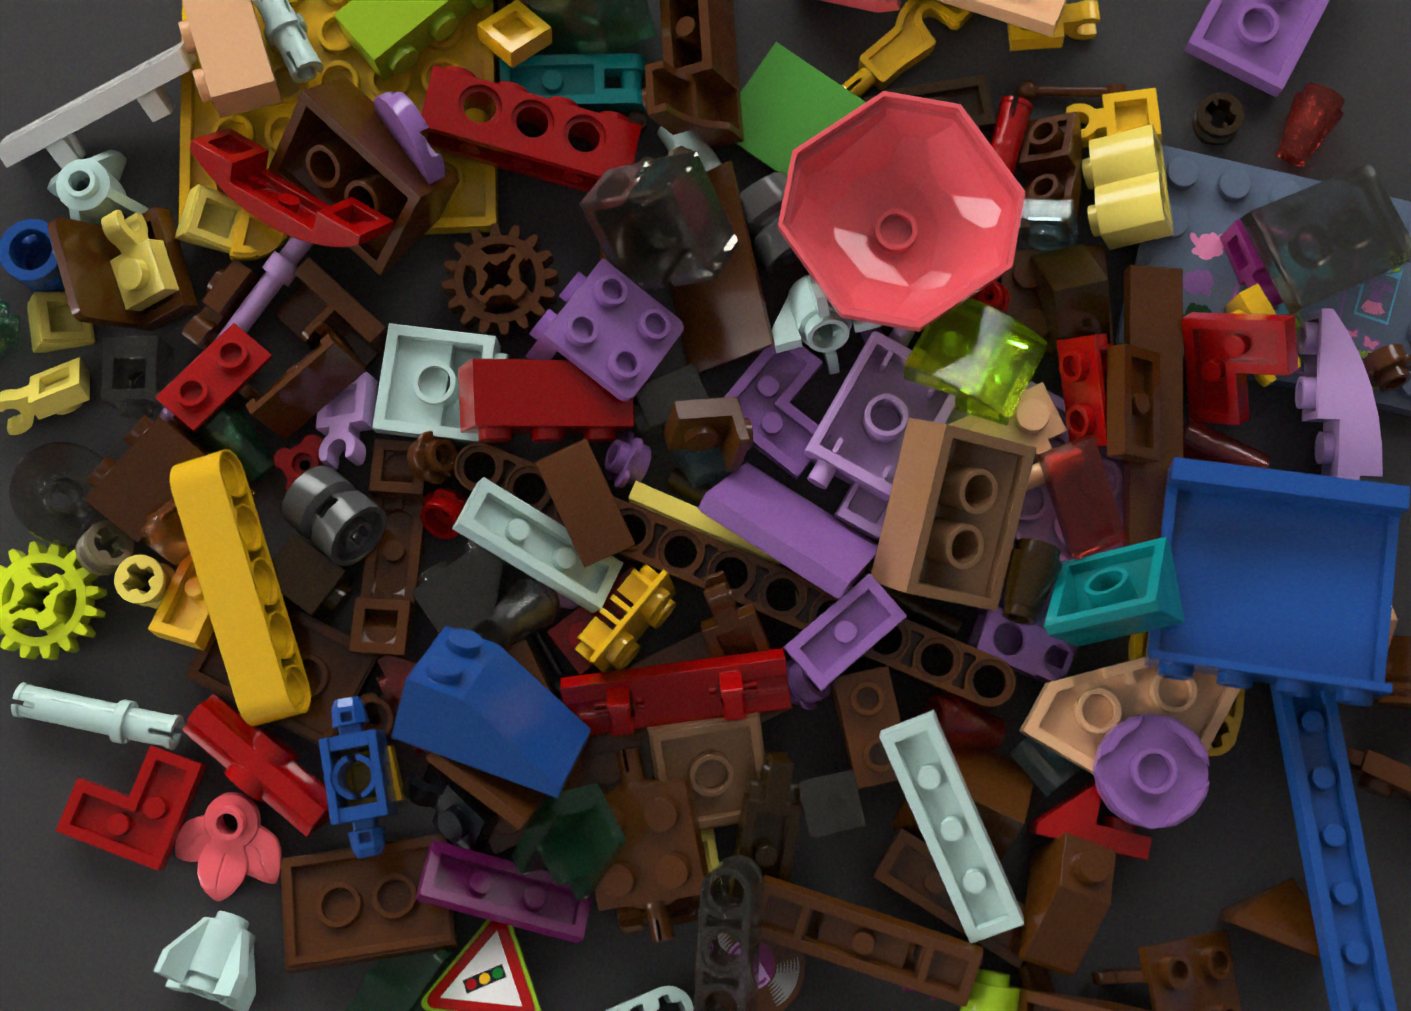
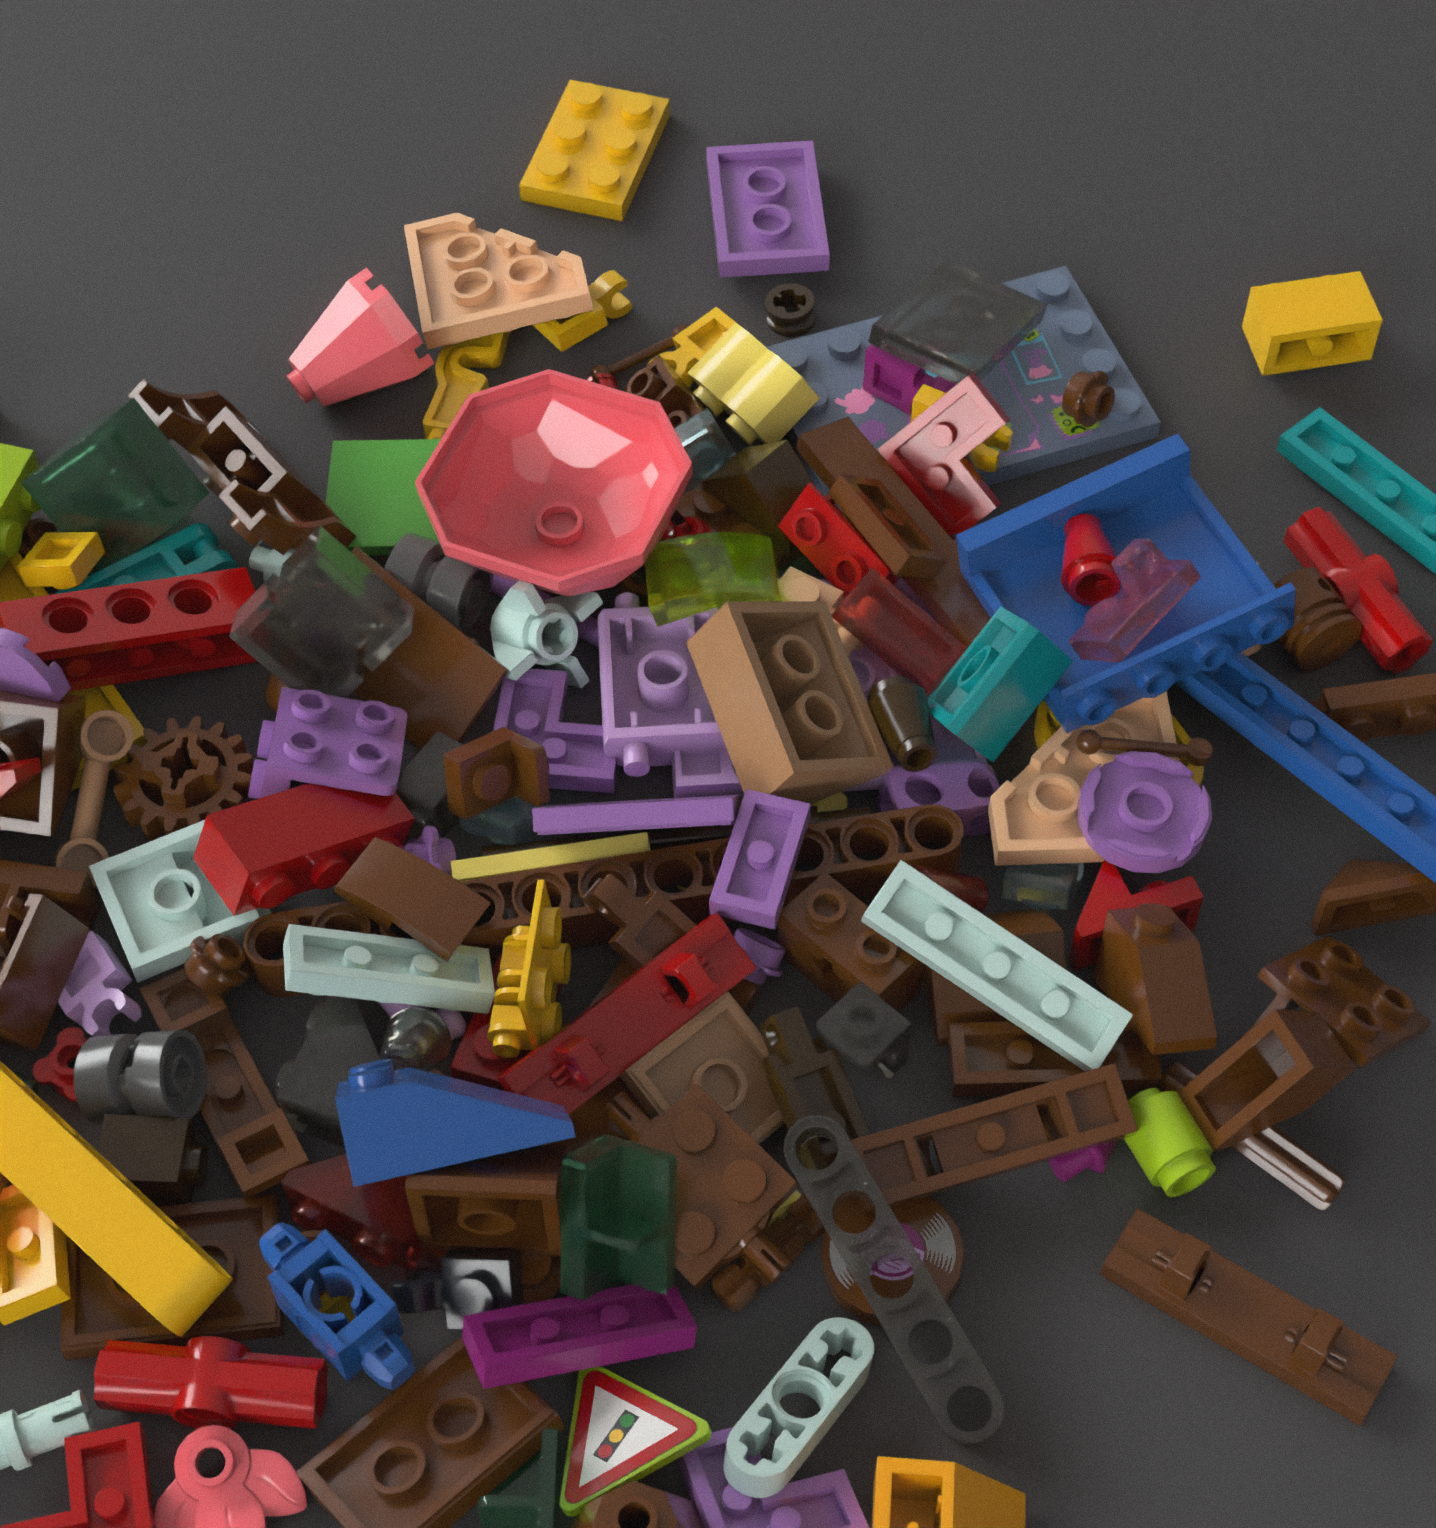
camera: 35 degrees left, 25 degrees down
red plate [420,488,467,539] -> none
clear red cone [1276,83,1345,167] -> none
lavender slope [1295,308,1383,480] -> none
none -> medium nougat bar [53,710,134,887]
none -> red cone [1061,514,1124,606]
none -> clear pink hinge [1068,539,1201,662]
none -> reddish brown hinge [1076,729,1213,766]

